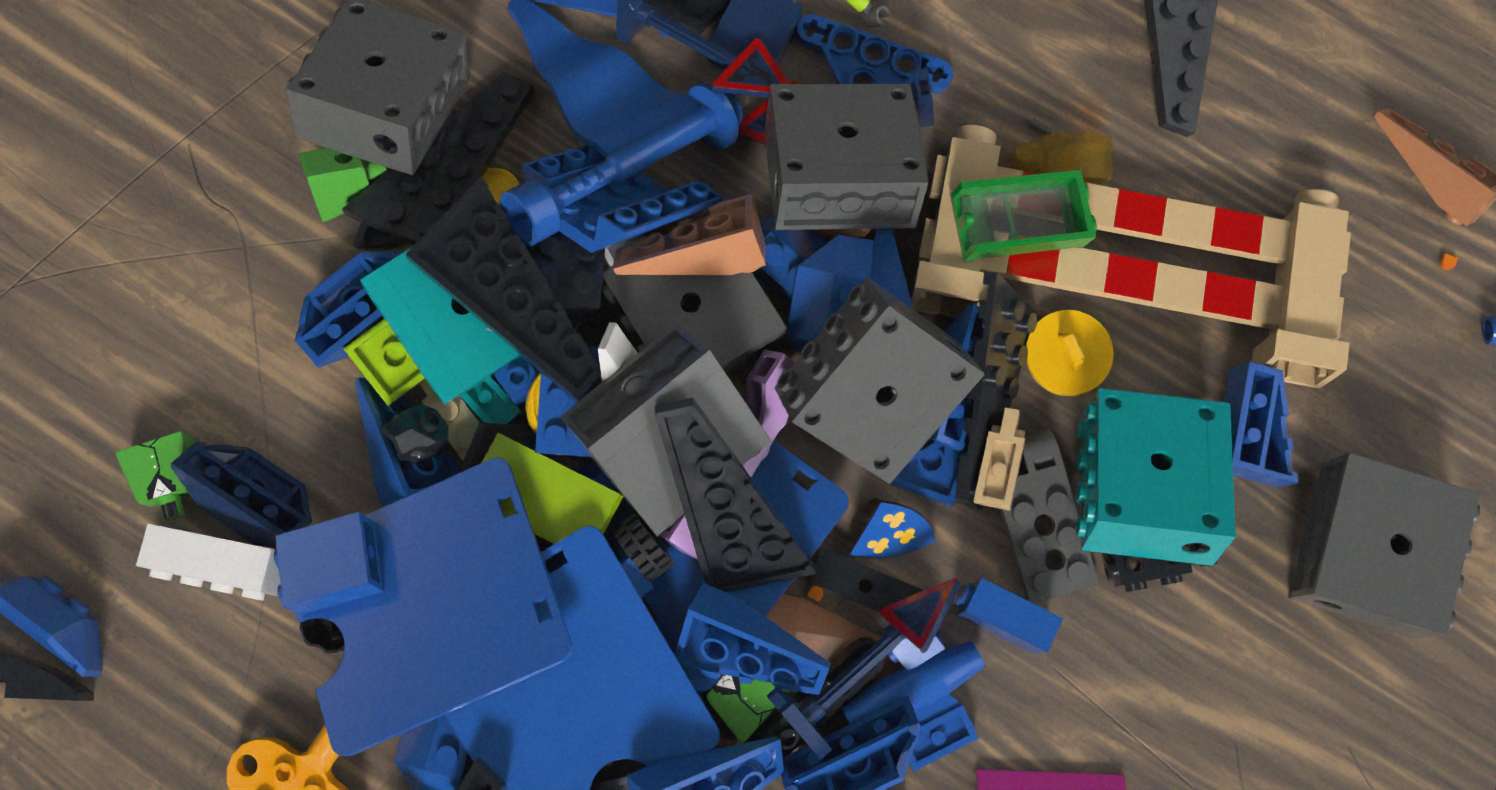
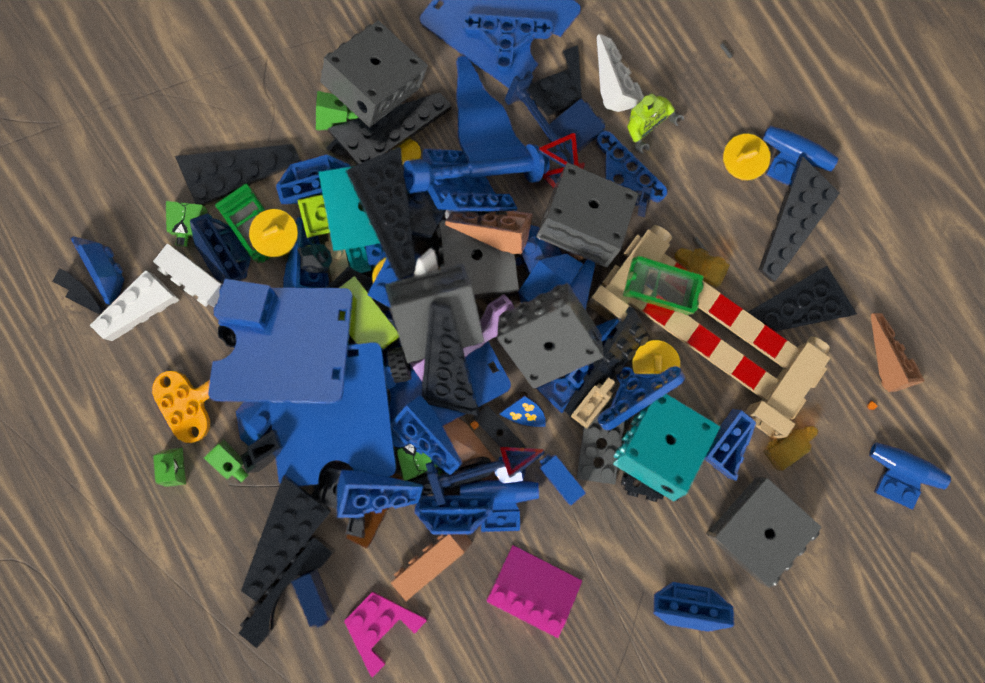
camera: 20 degrees right, 5 degrees up
none -> white wedge [90,270,180,341]
none -> black wing [175,144,301,206]
none -> green door [215,184,270,263]
none -> yellow shield [249,209,298,257]
none -> blue beam [598,366,685,430]
none -> blue wedge [653,582,734,632]
none -> black wing [734,266,857,339]
none -> clear yellow hinge [763,426,819,471]

